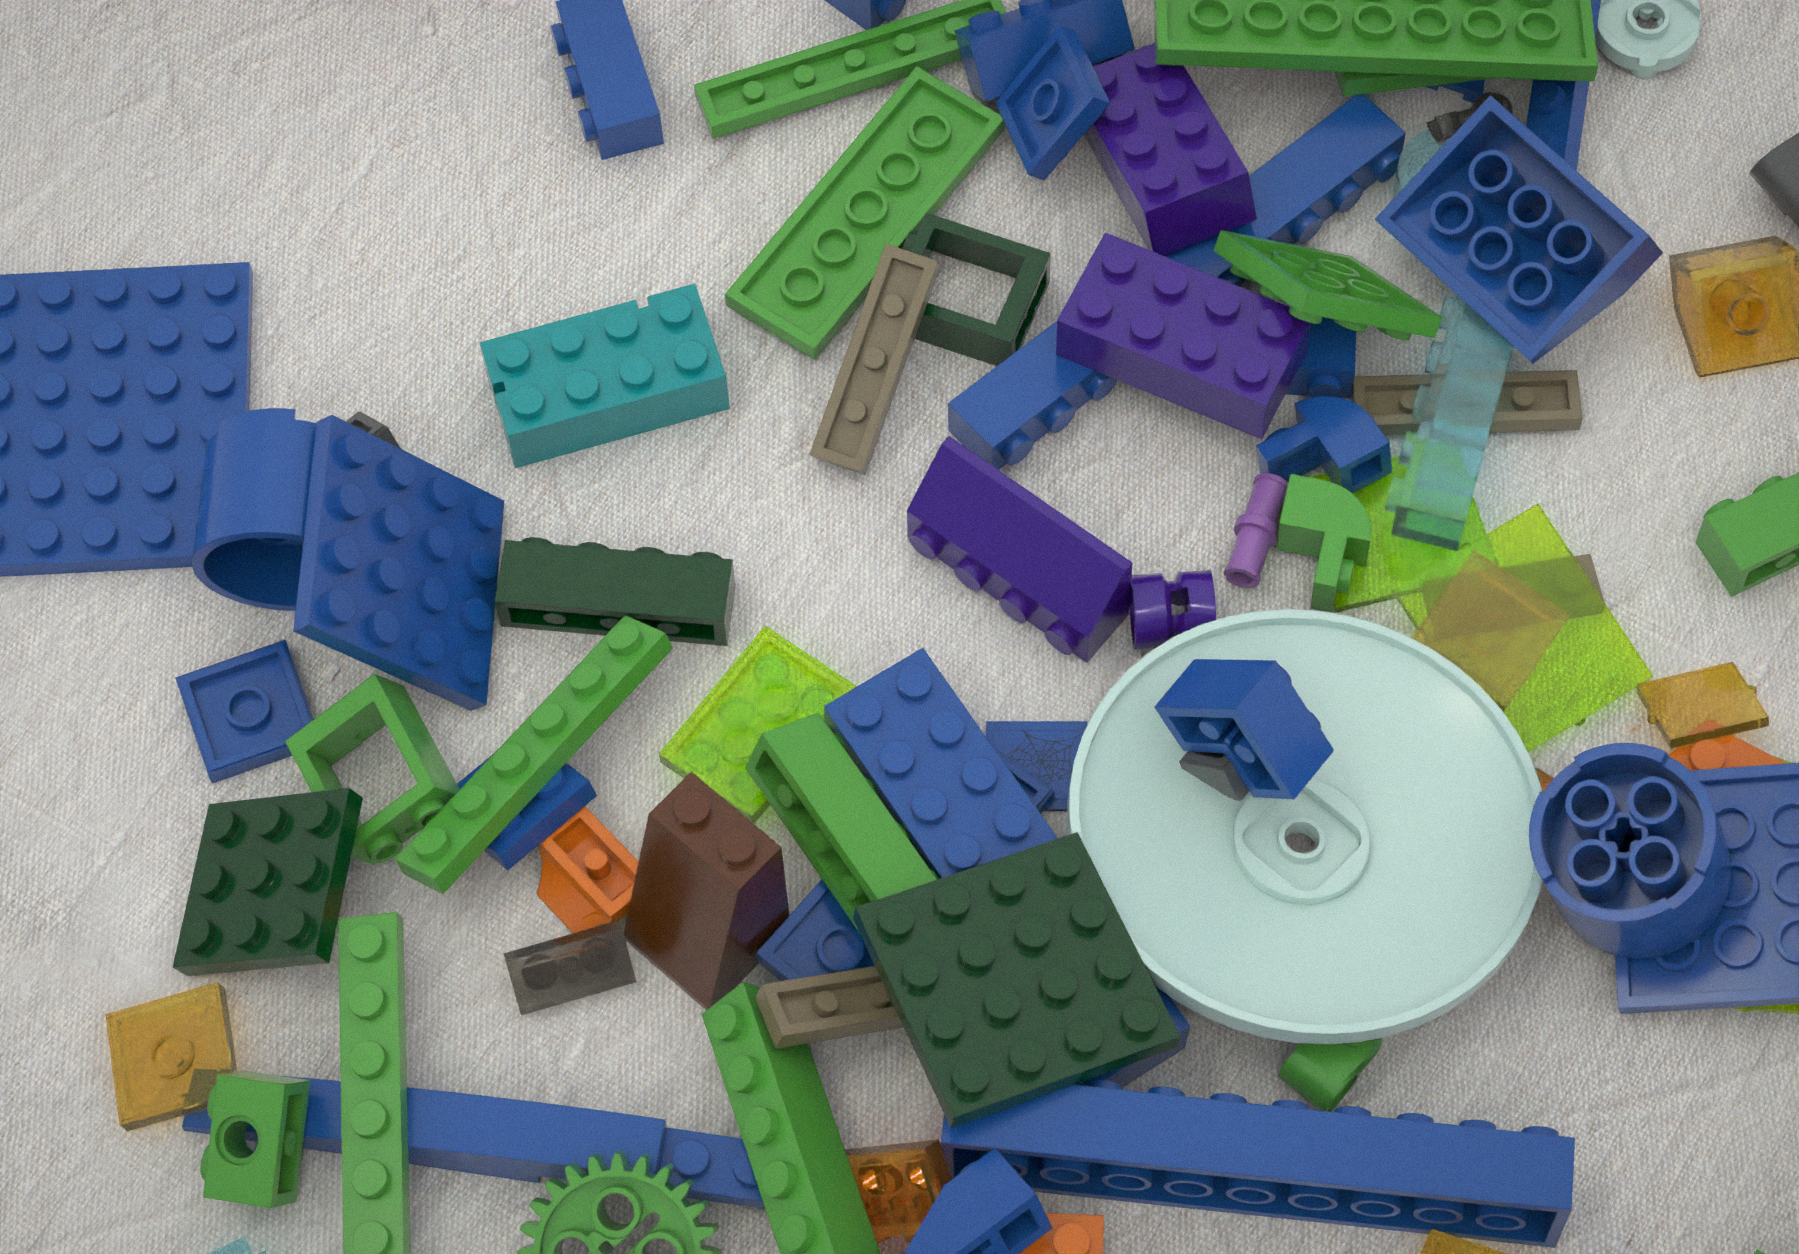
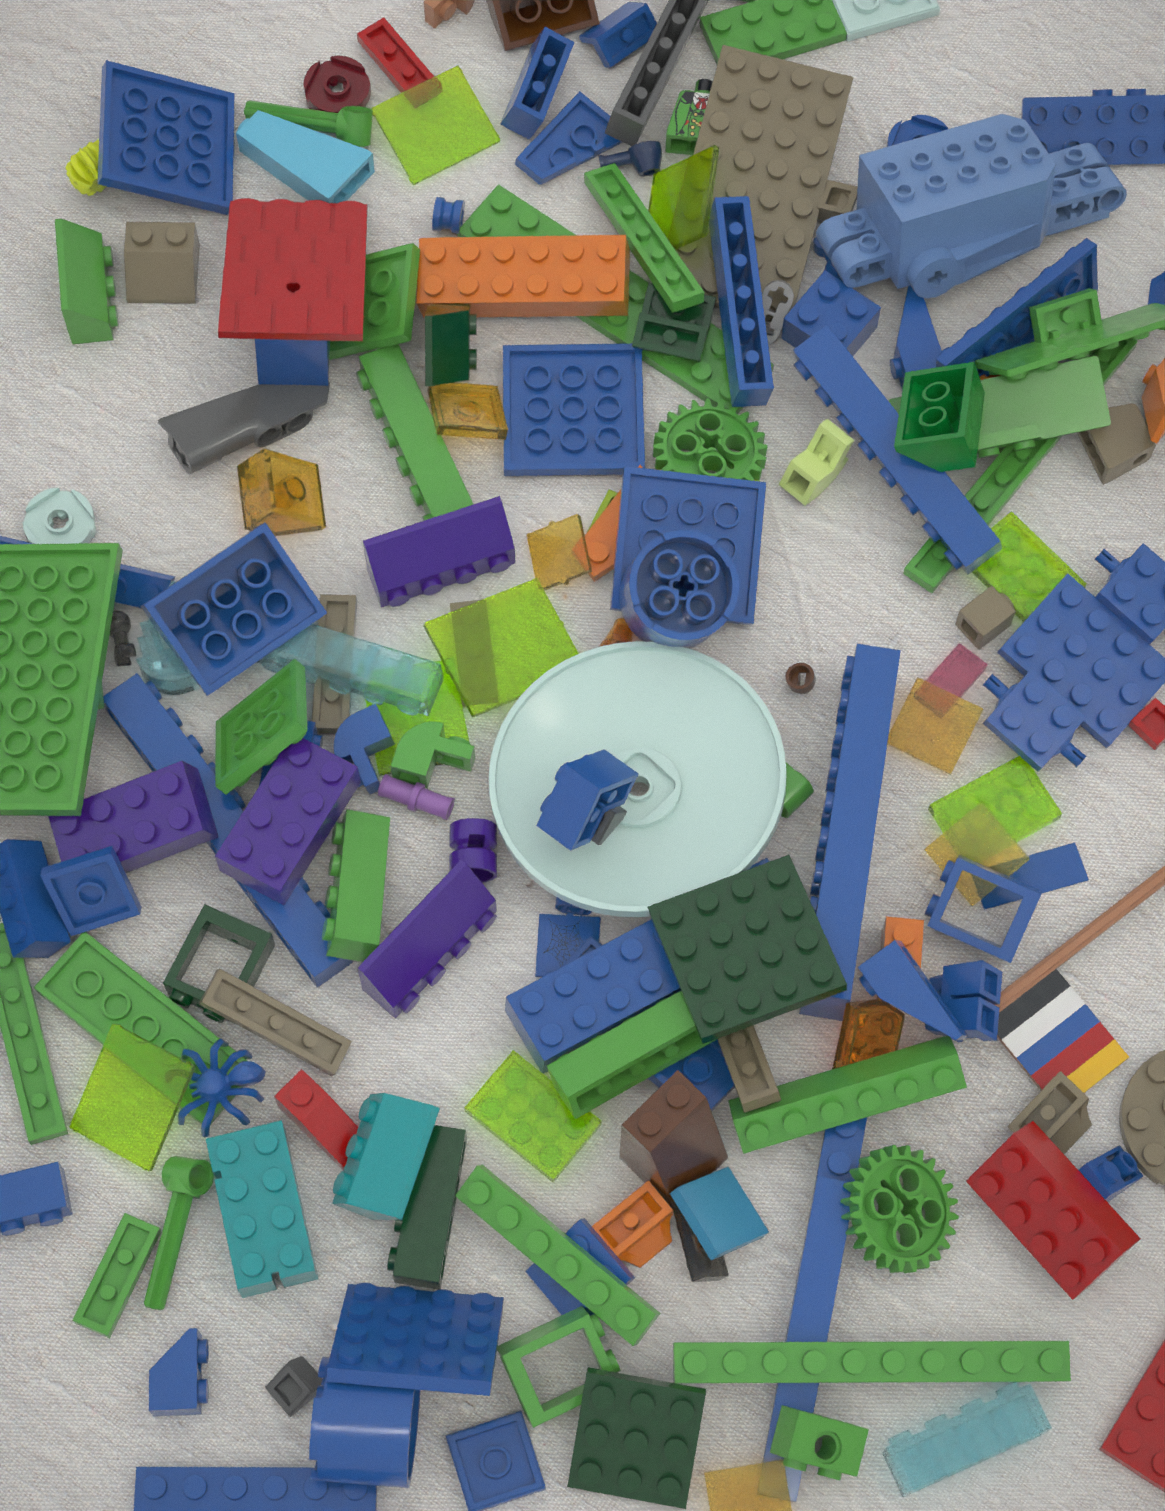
camera: 90 degrees left, 5 degrees up
clear yellow tile [1412,550,1571,712] -> none
none -> clear neon green piece [69,1024,196,1172]
none -> bright green plate [72,1213,162,1339]
none -> bright green axle [144,1156,214,1310]
none -> blue slope [149,1328,209,1417]
none -> blue animal [167,1038,266,1138]
none -> red slope [274,1069,358,1170]
none -> bright green brick [322,809,390,962]
none -> teal slope [332,1093,440,1220]
none -> dark purple slope [363,496,516,608]
none -> dark azure tile [670,1166,769,1261]
none -> reddish brown hinge [785,663,816,694]

